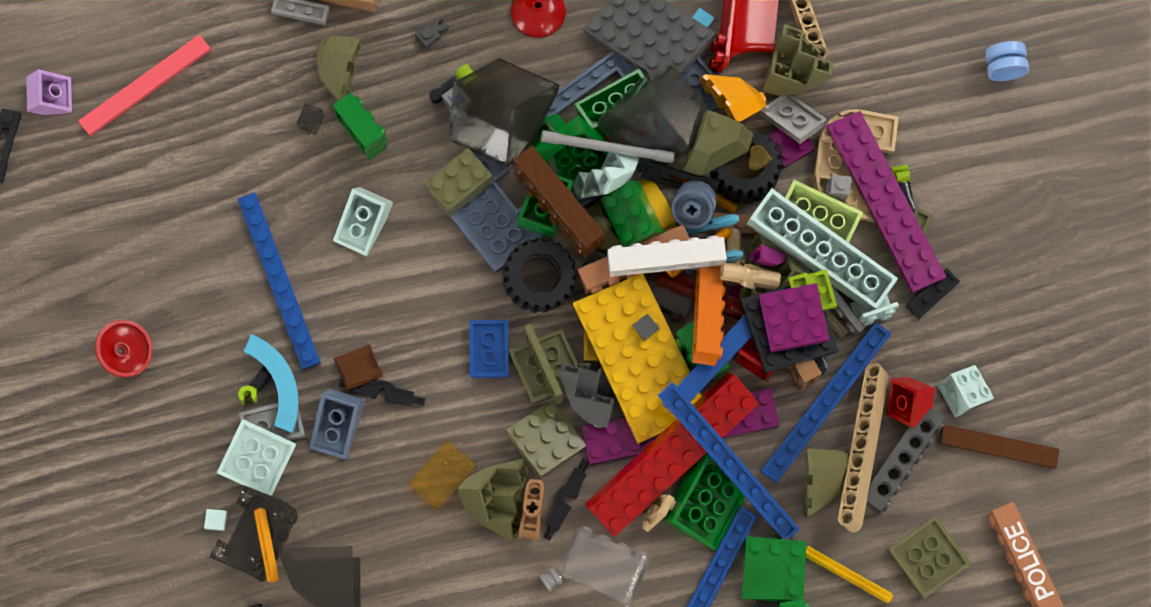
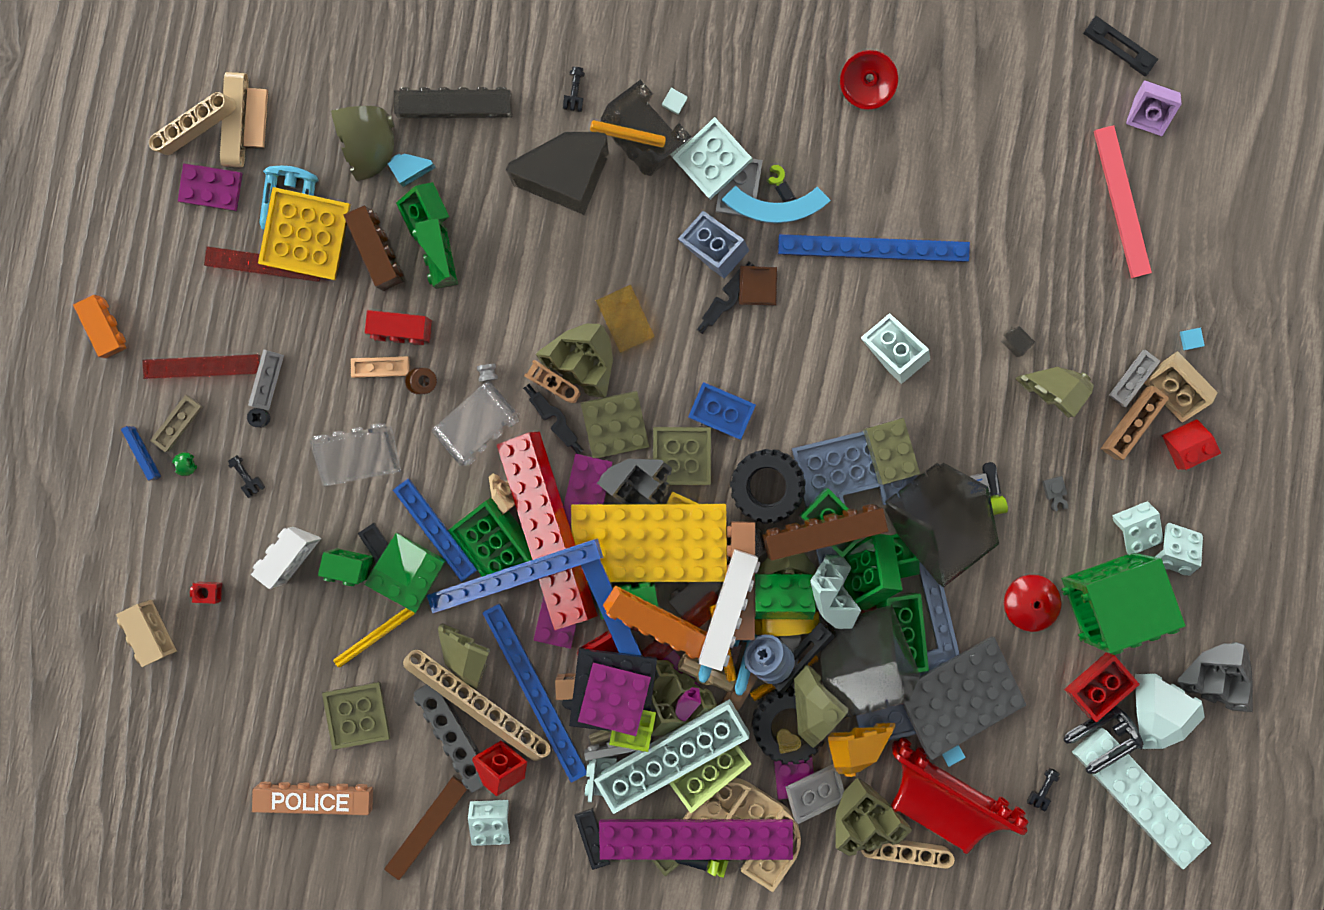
camera: 120 degrees right, 15 degrees up
green brick [333,92,387,160] -> none
olive tile [524,324,563,405] -> none
light grey piece [541,130,674,163] -> none
dark grey tile [632,313,660,341] -> none
tan piece [720,262,781,290] -> none
light grey brick [826,174,851,202] -> none

